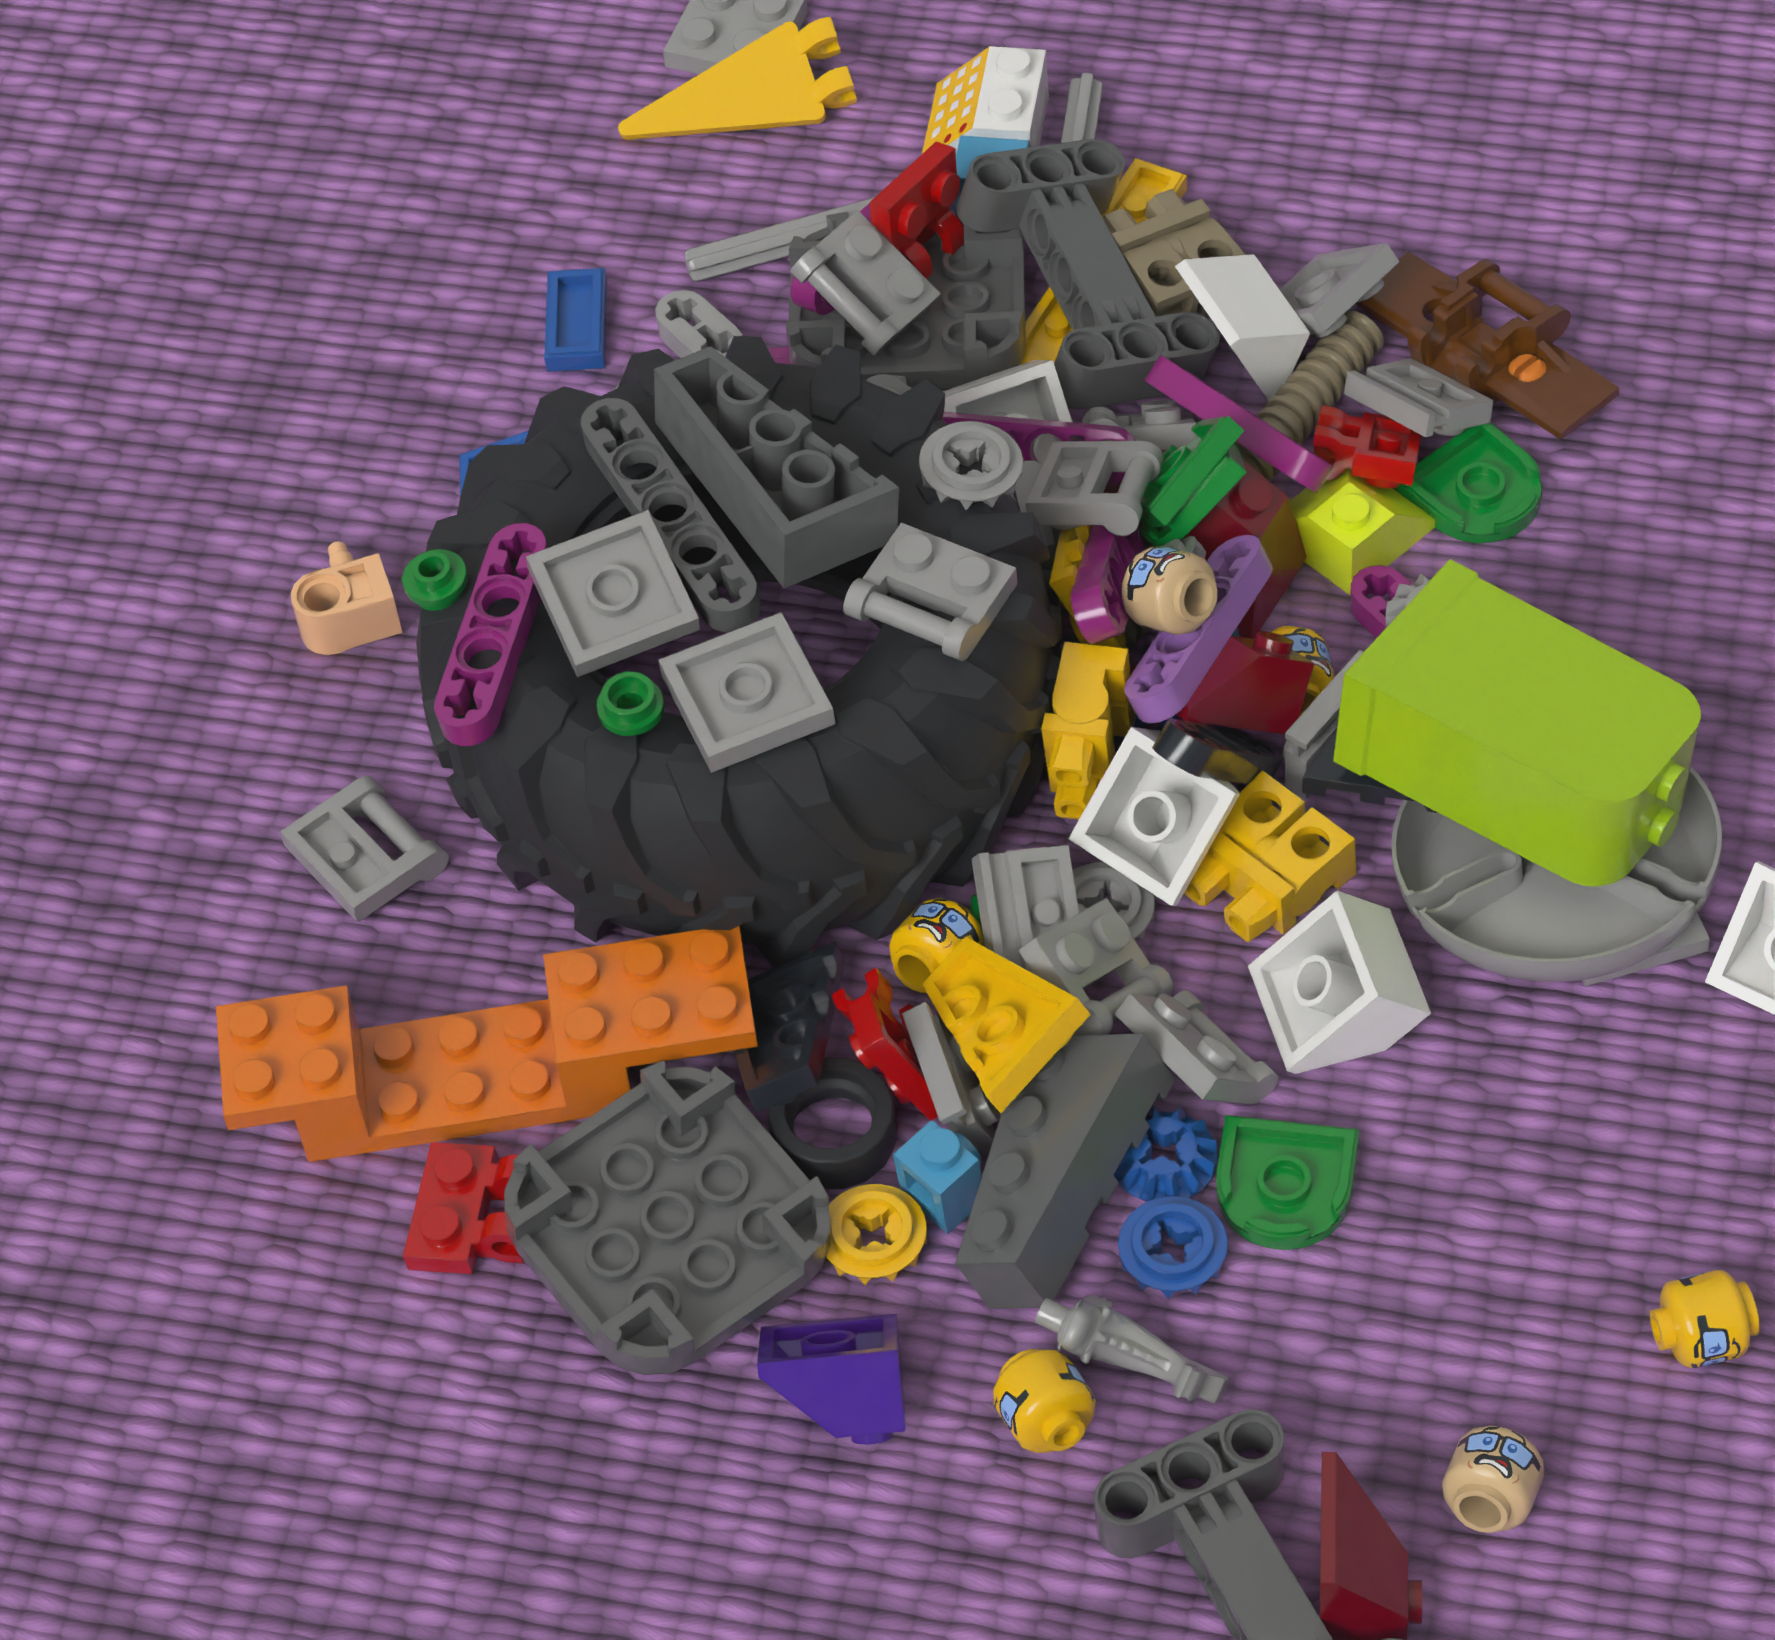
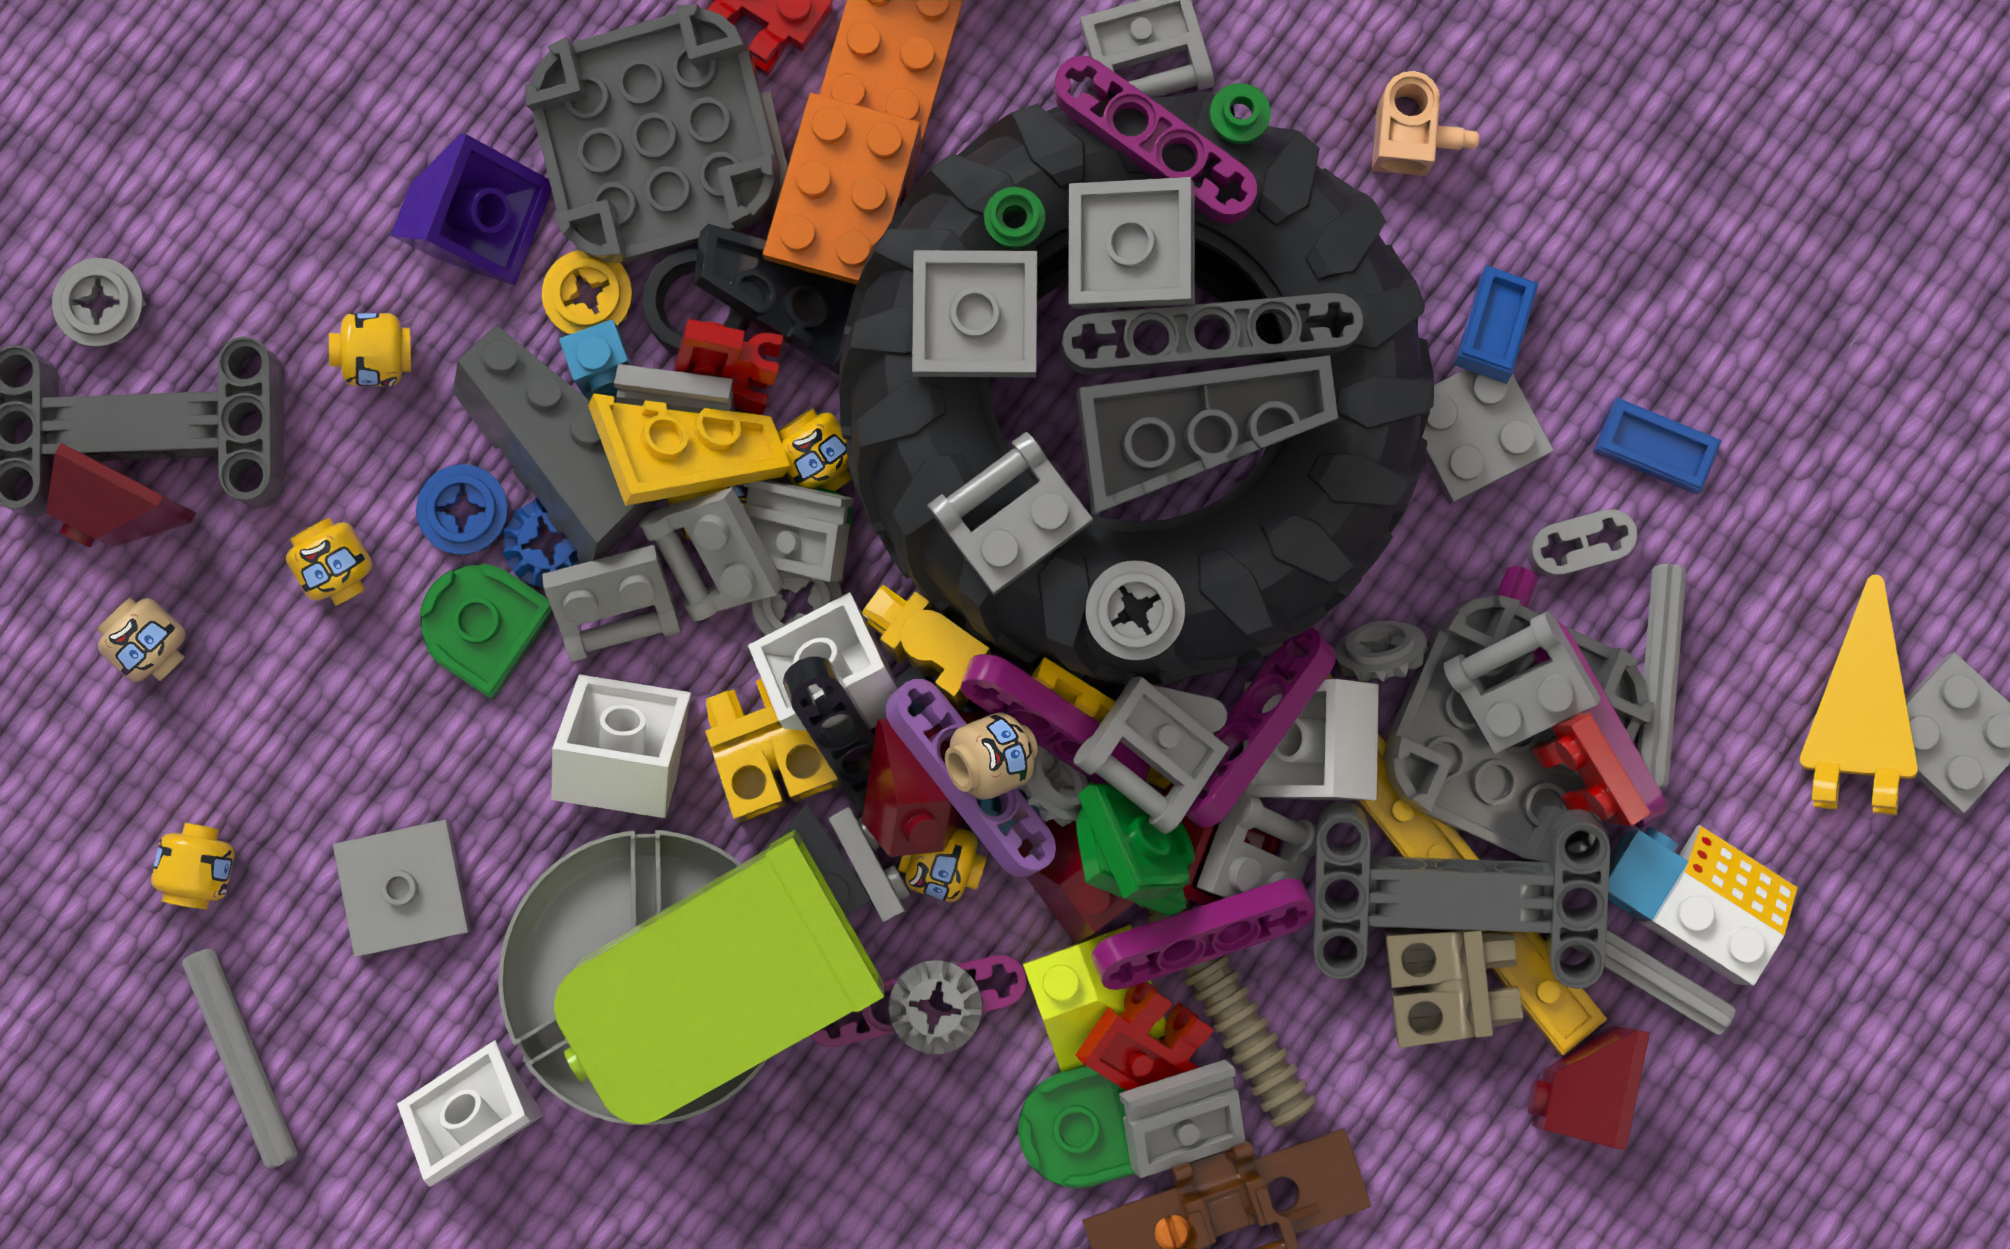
camera: 105 degrees right, 30 degrees up
light grey animal [1035,1295,1230,1404] -> none
white slope [1175,254,1310,401] -> none
light grey plate [1280,242,1399,338] -> none
none -> yellow head [286,517,373,606]
none -> light grey plate [333,819,471,957]
none -> dark red slope [1528,1026,1650,1151]

